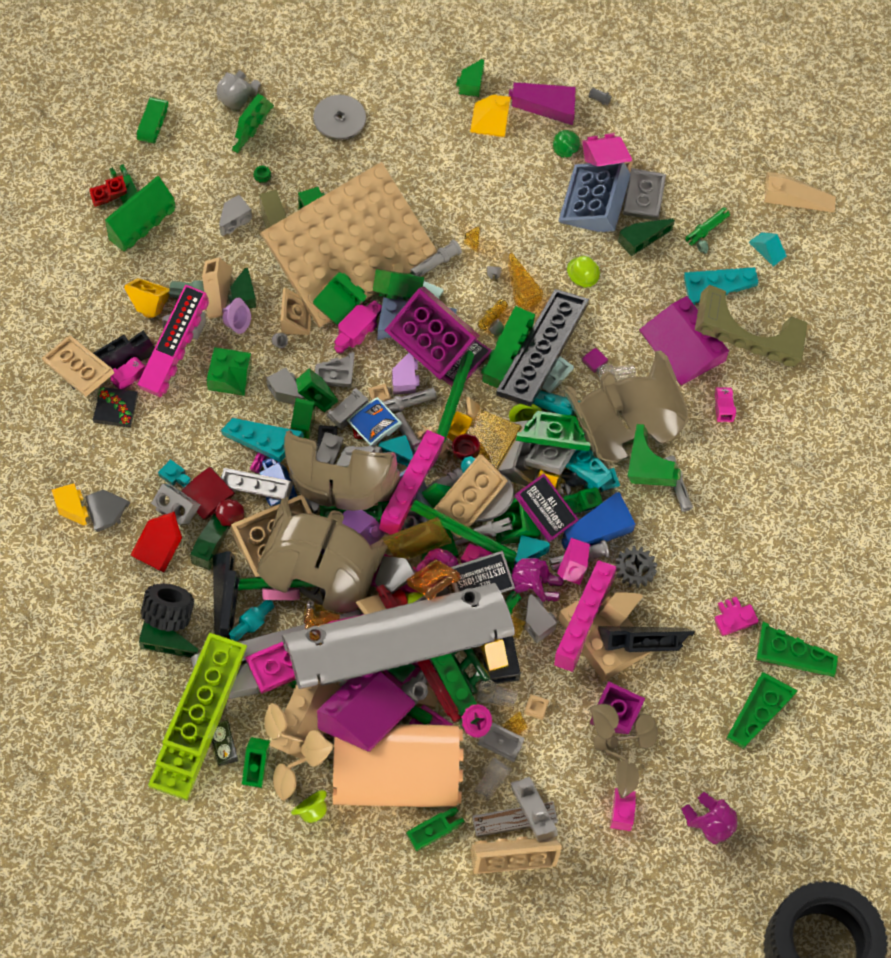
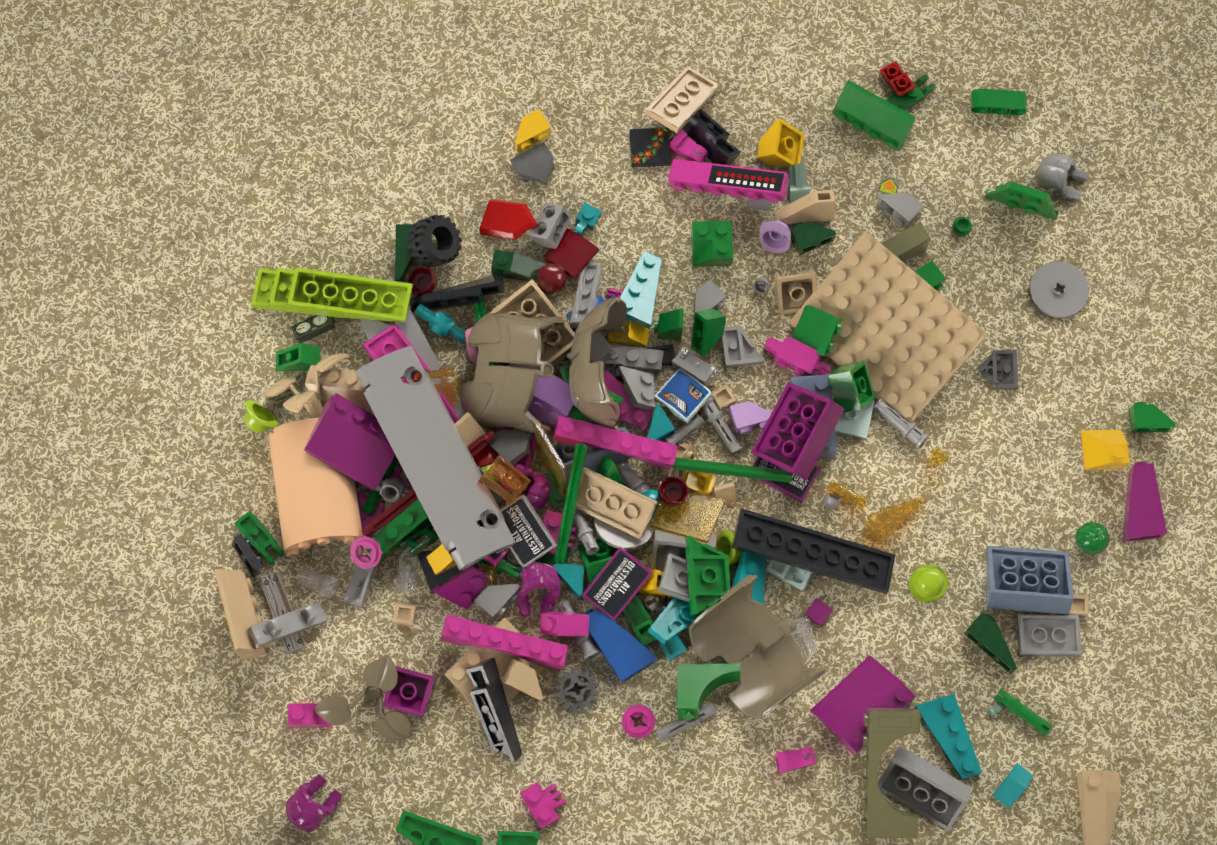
camera: 80 degrees right, 10 degrees up
green wedge [481,306,535,388] -> none
light grey hinge [487,266,502,280] -> none
clear yellow slope [501,712,528,735] -> none
dark pink slope [582,133,632,166] -> none
dark grey pin [588,87,612,105] -> none
none -> black plate [232,533,263,578]
none -> dark red hair [407,266,437,296]
none -> magenta wing [433,565,490,610]
none -> dark pink gear [622,705,655,739]
none -> tile [877,175,901,195]
none -> light grey slope [878,746,973,831]
none -> dark grey slope [977,349,1018,390]

